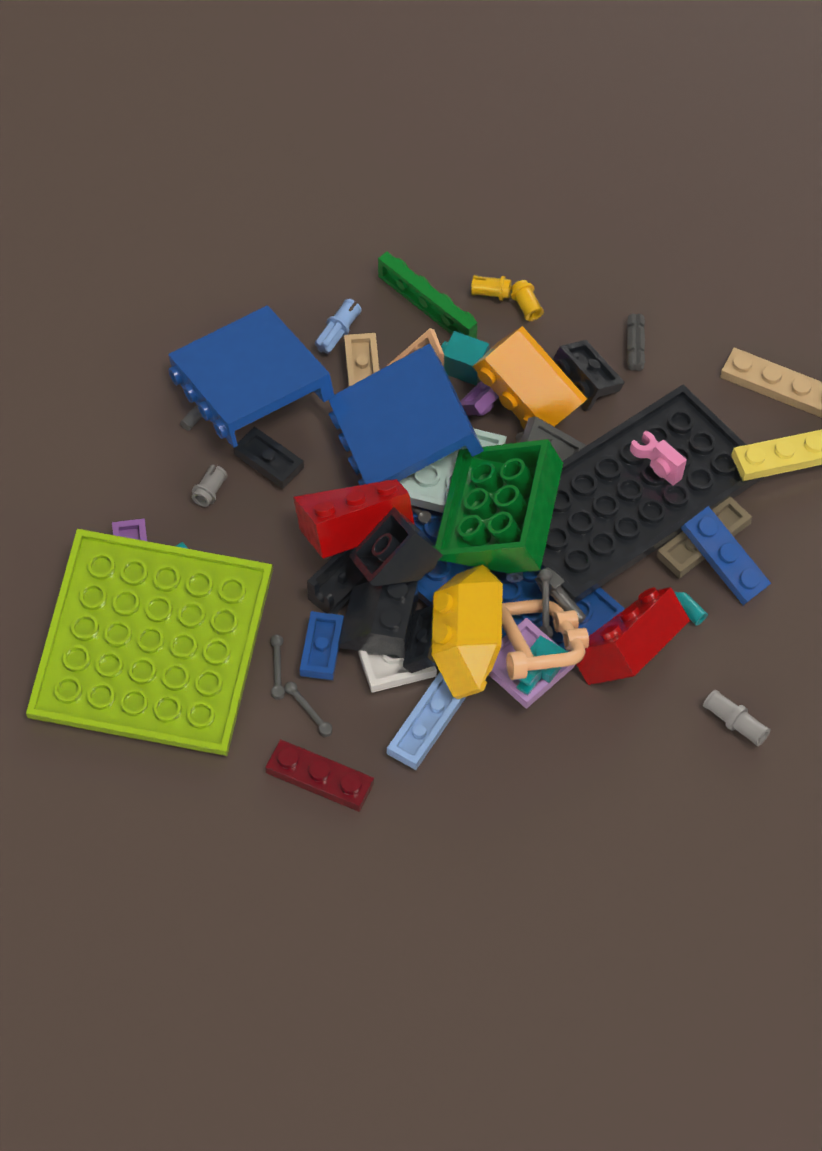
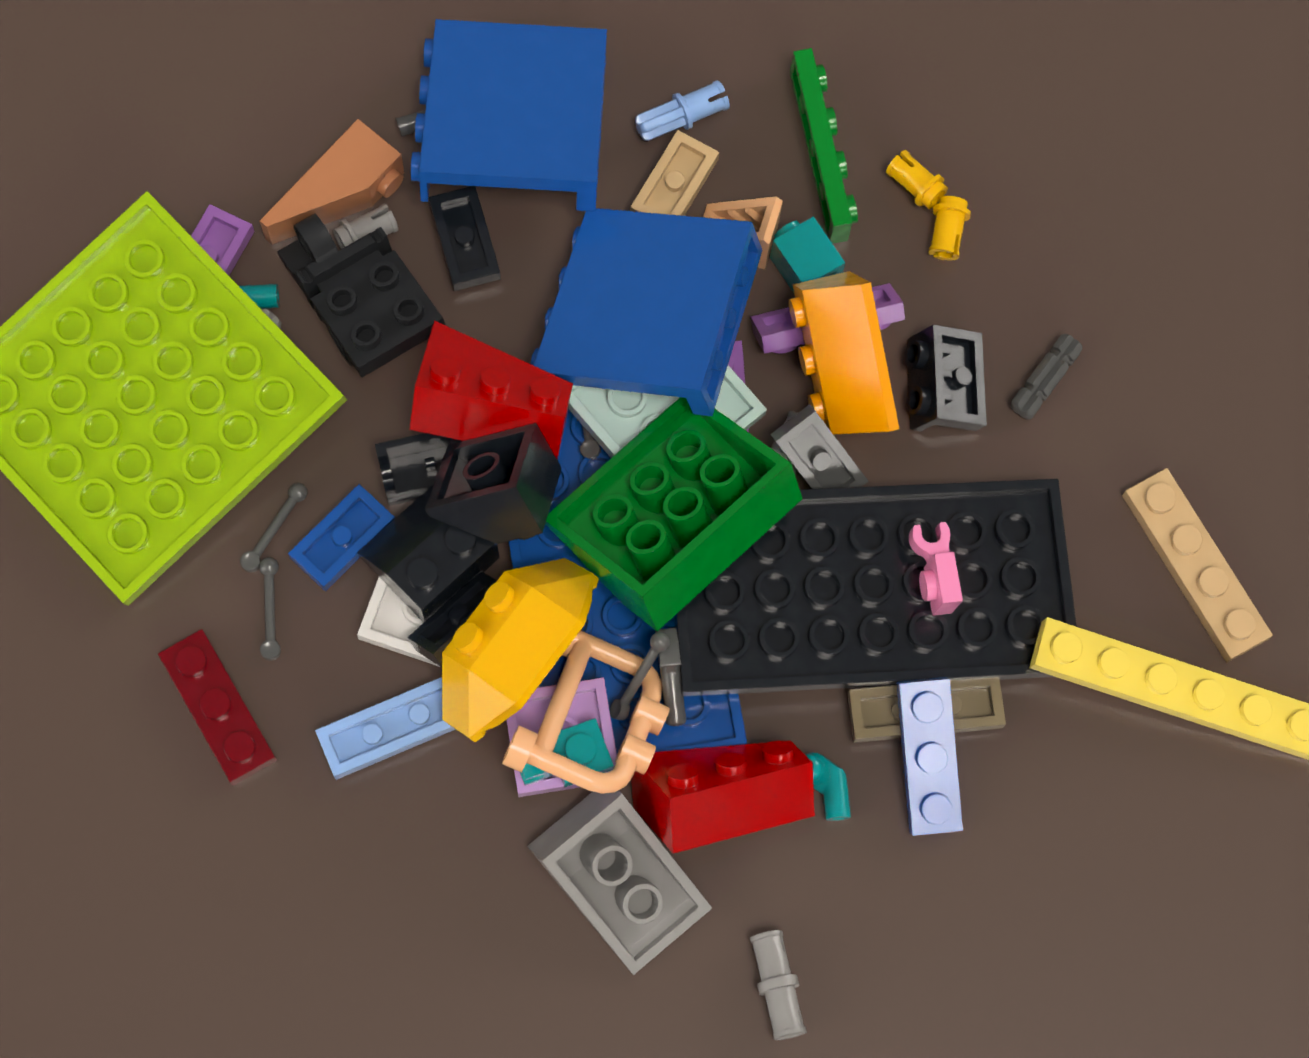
camera: 30 degrees right, 15 degrees up
none -> nougat slope [260,119,404,245]
none -> black plate [277,213,445,378]
none -> light grey slope [527,791,712,975]

